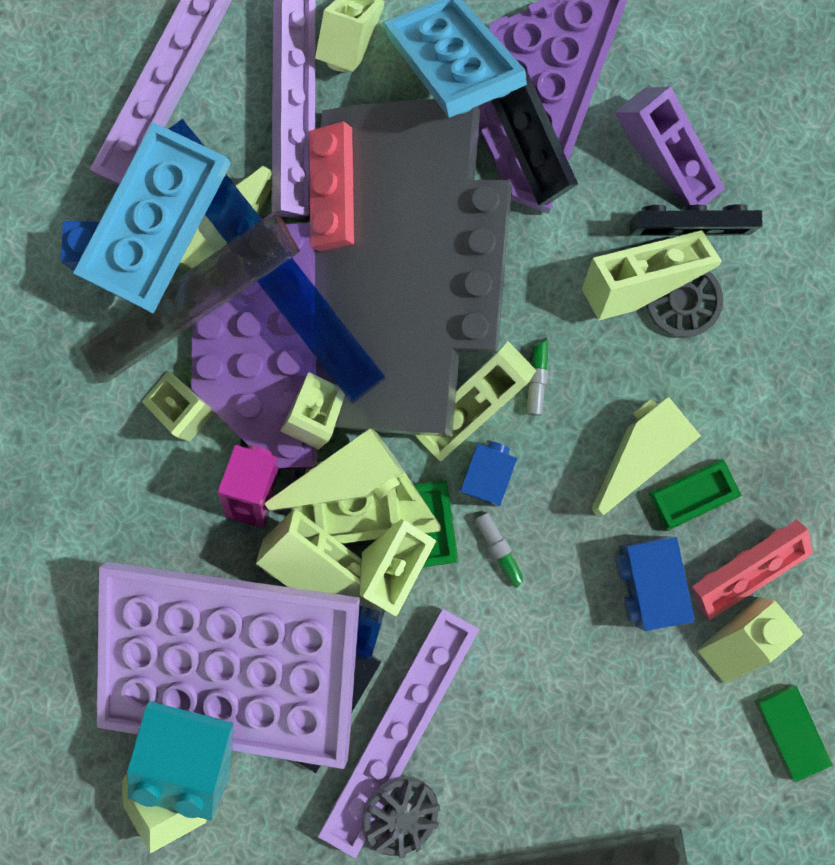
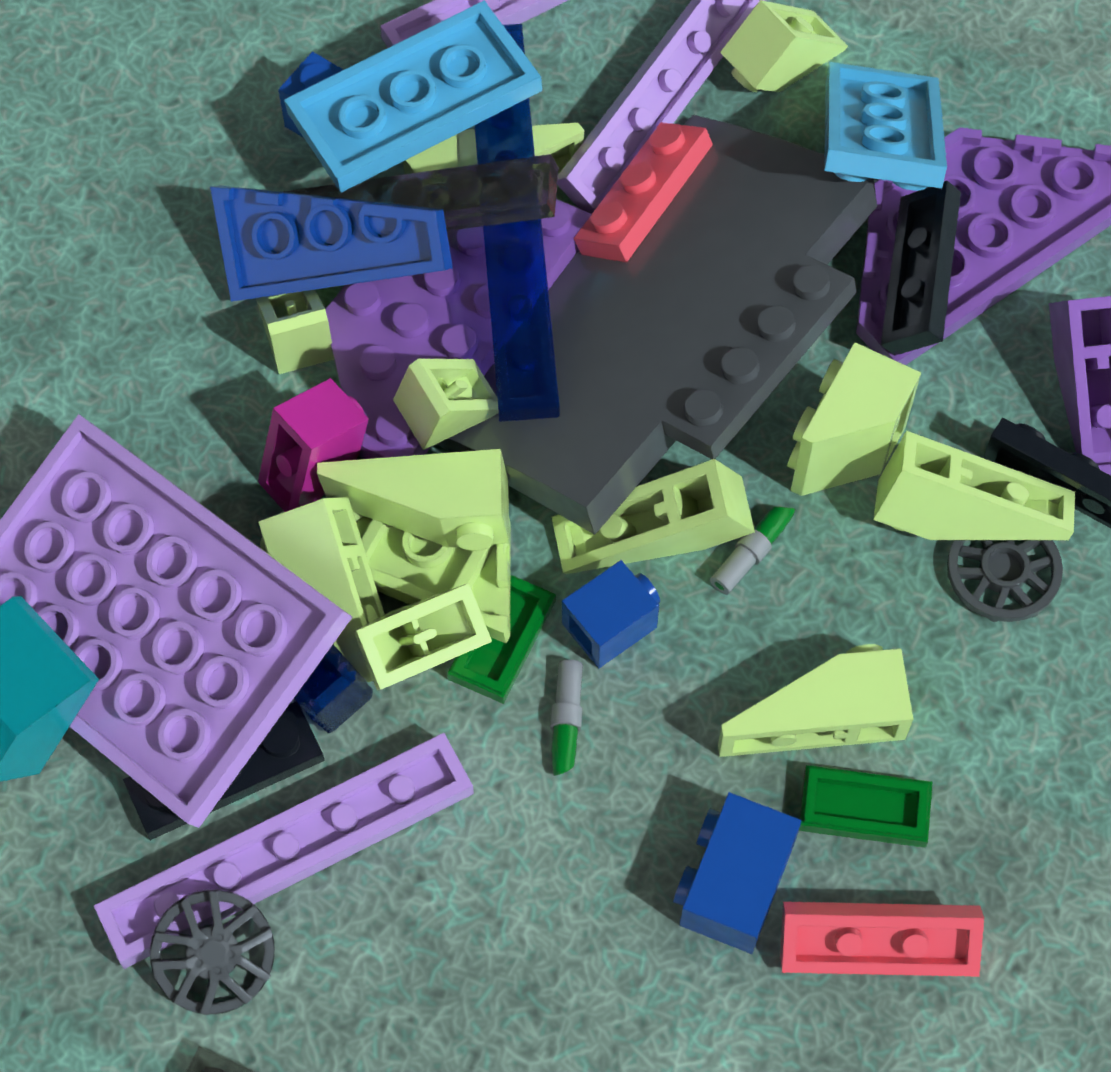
camera: 35 degrees right, 20 degrees down
yellowish green slope [697,597,803,683] -> none
none -> blue wing [210,185,453,302]
none -> yellowish green slope [787,342,921,496]

